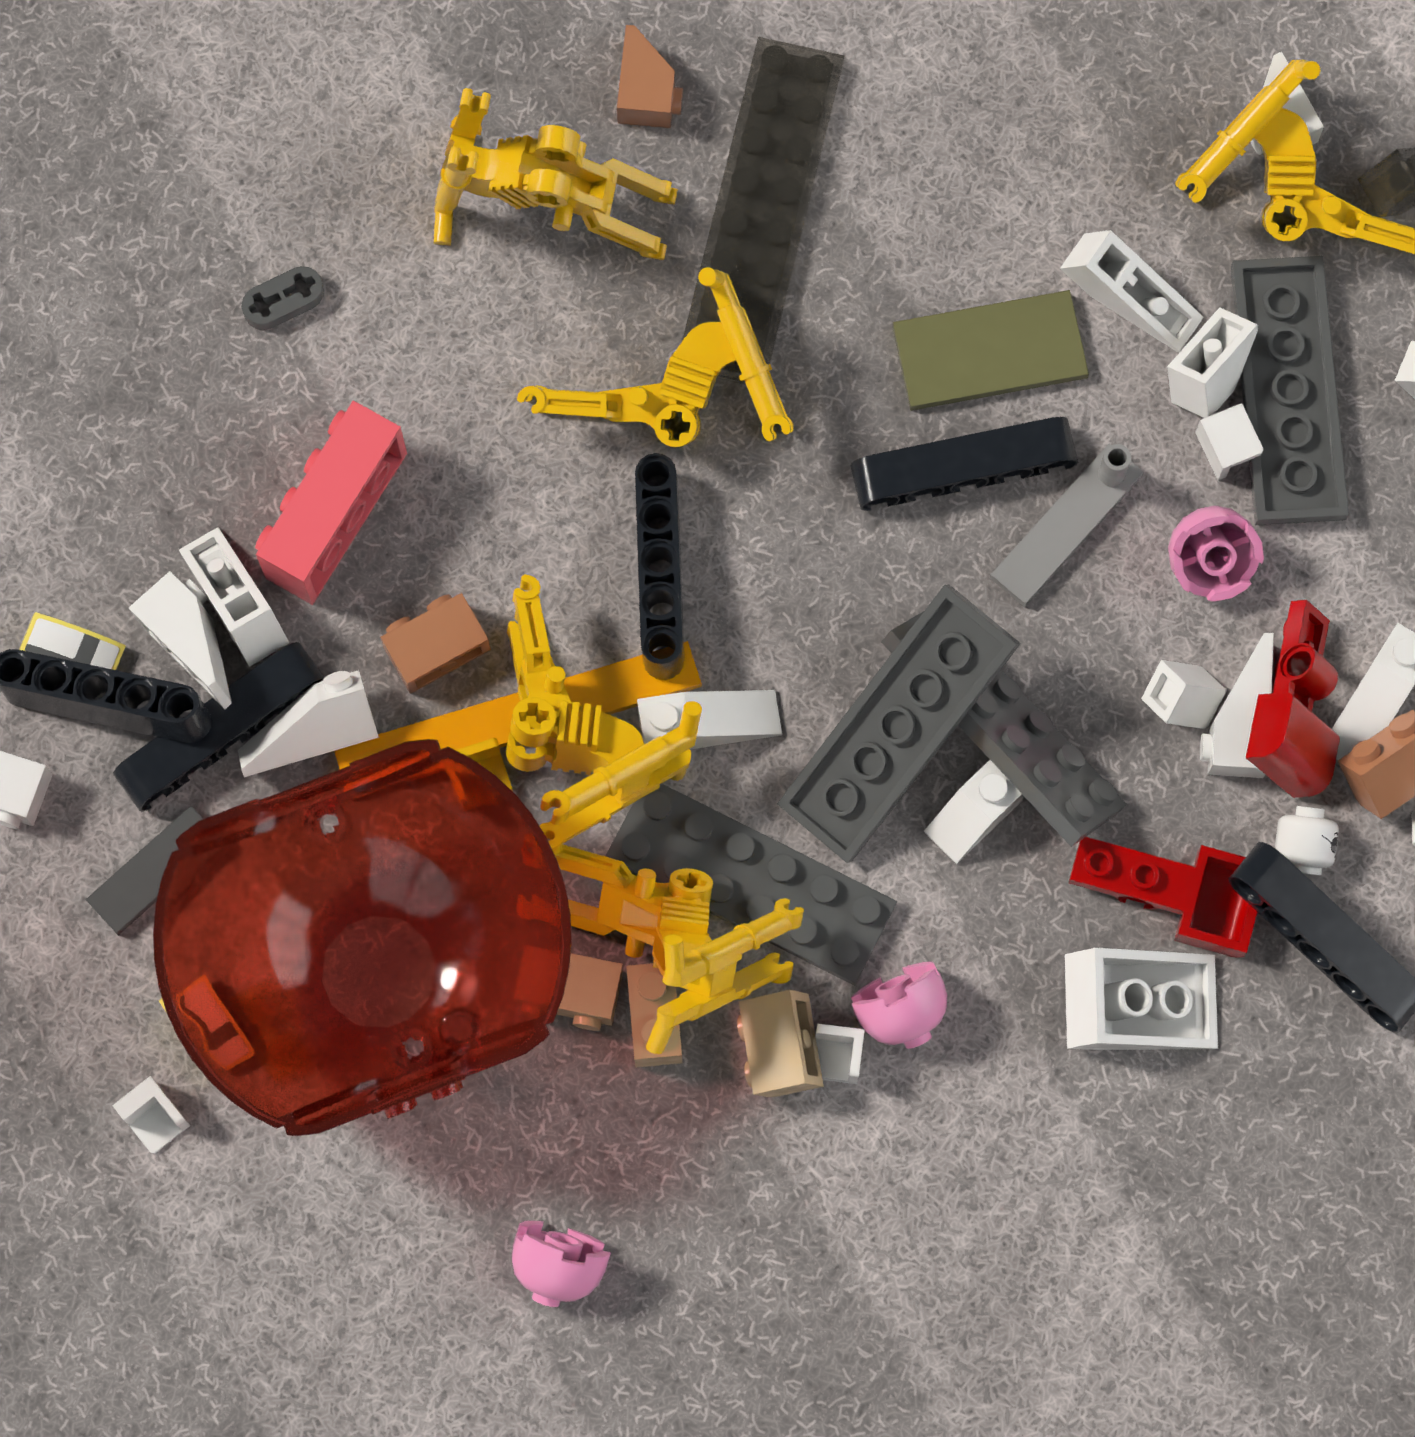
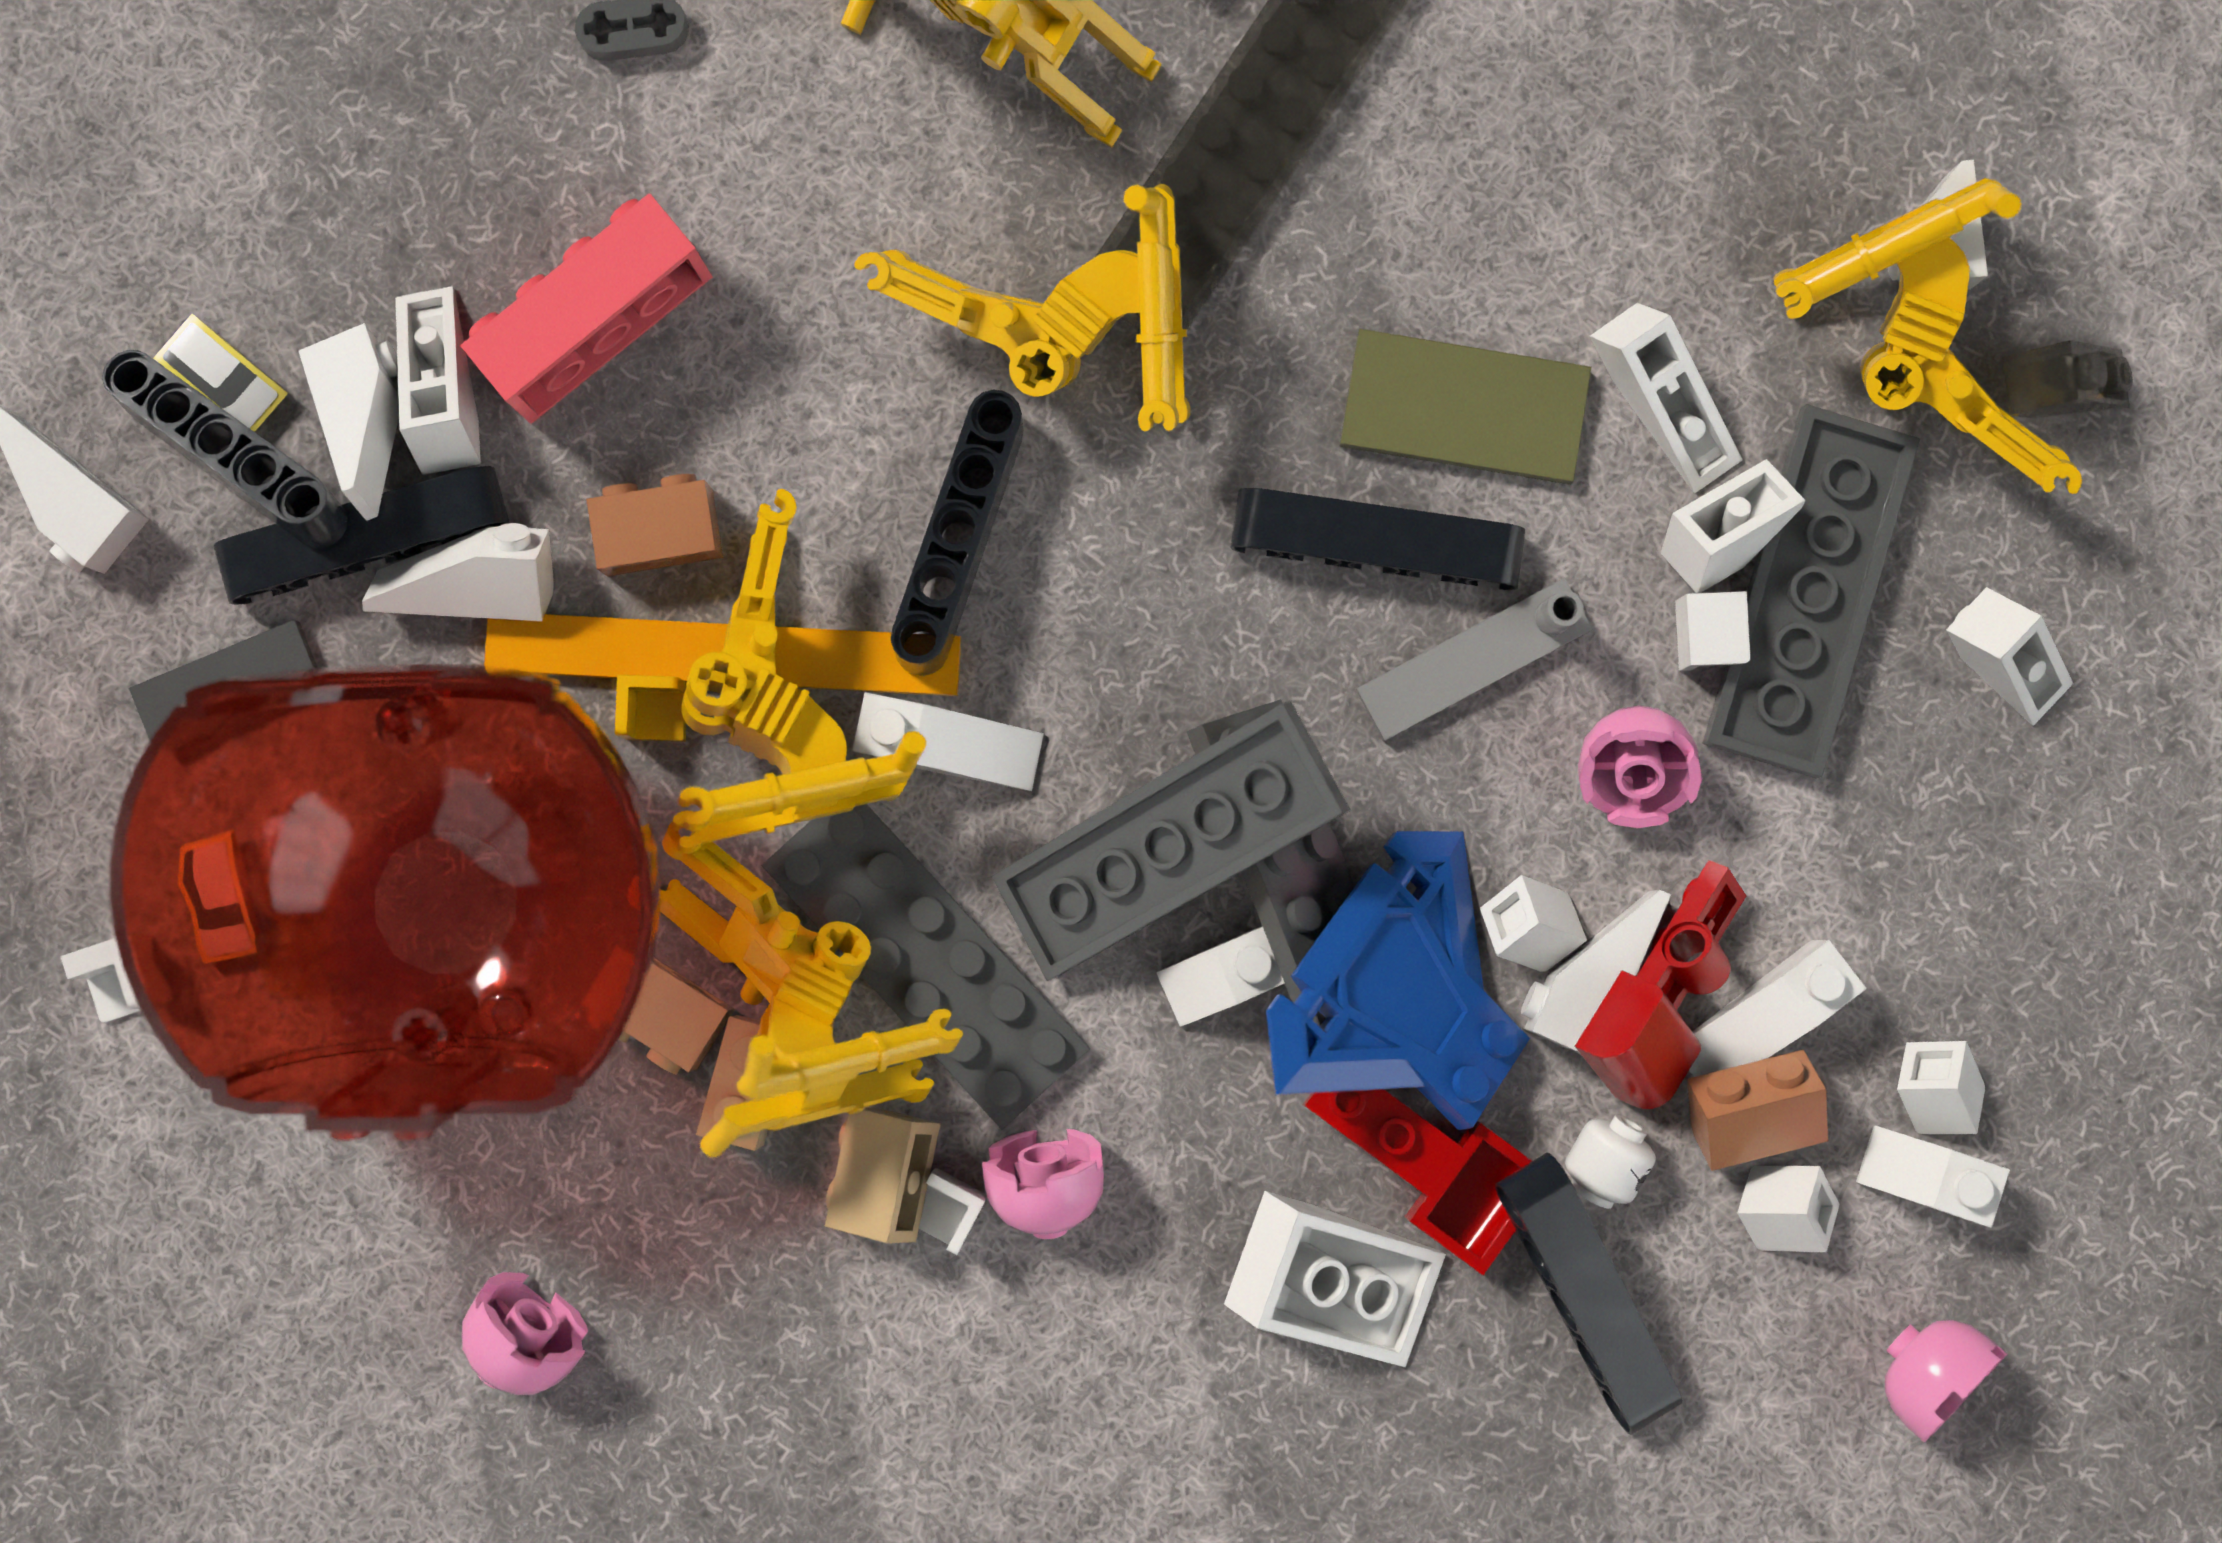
camera: 20 degrees right, 10 degrees up
none -> blue plate [1266,831,1530,1130]

